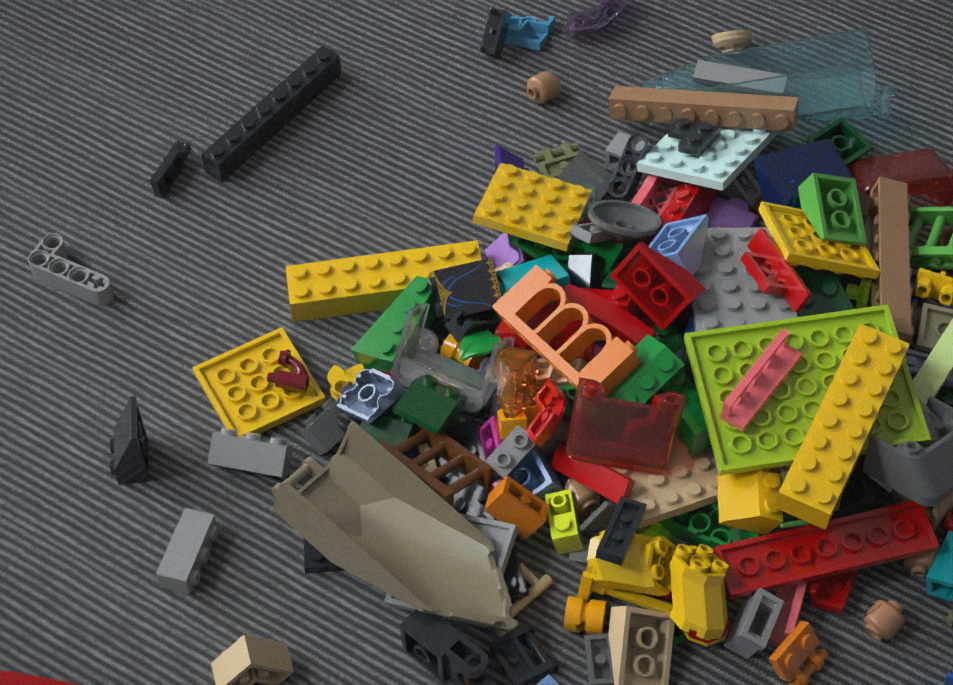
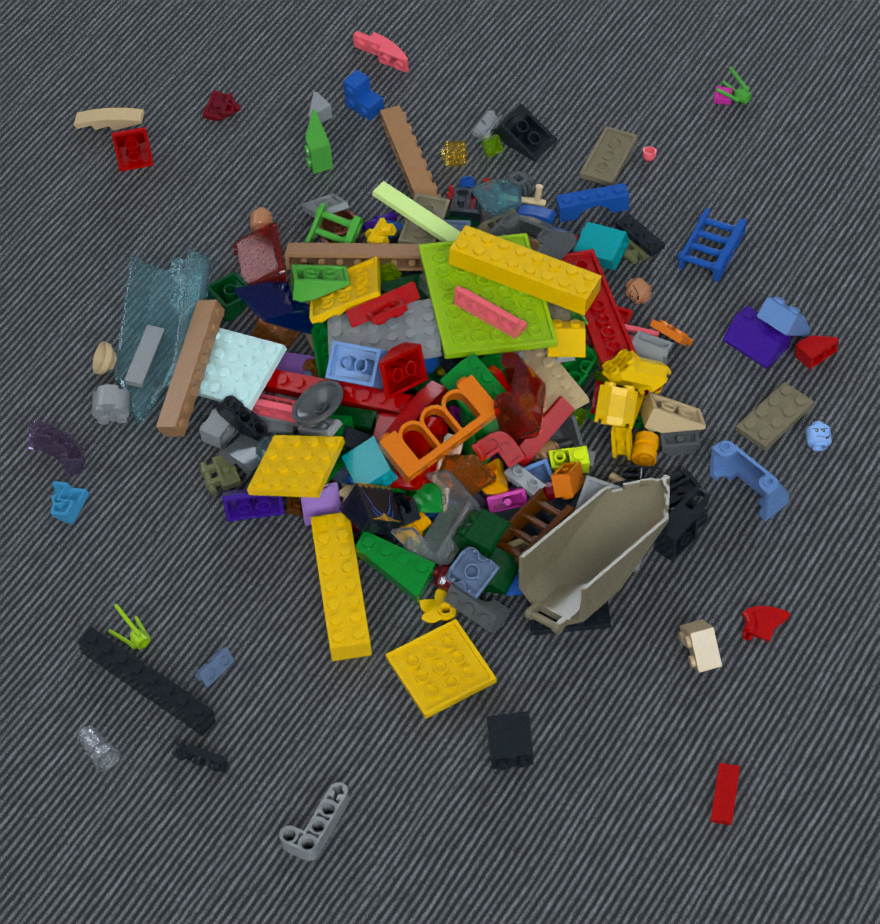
camera: 90 degrees left, 0 degrees up
light grey brick [156,508,219,595] -> none
light grey brick [208,428,293,477] -> none
dark red plant [267,349,310,393] -> none
black hinge [478,7,512,57] -> none
medium nougat head [527,71,561,104] -> none
black plate [595,496,647,566] -> none
black plate [667,118,721,156] -> none
none -> clear plant [77,726,121,772]
none -> light grey brick [91,384,130,425]
none -> lime plant [108,604,150,650]
none -> sand blue hinge [194,646,235,688]
none -> black shield [611,464,659,480]

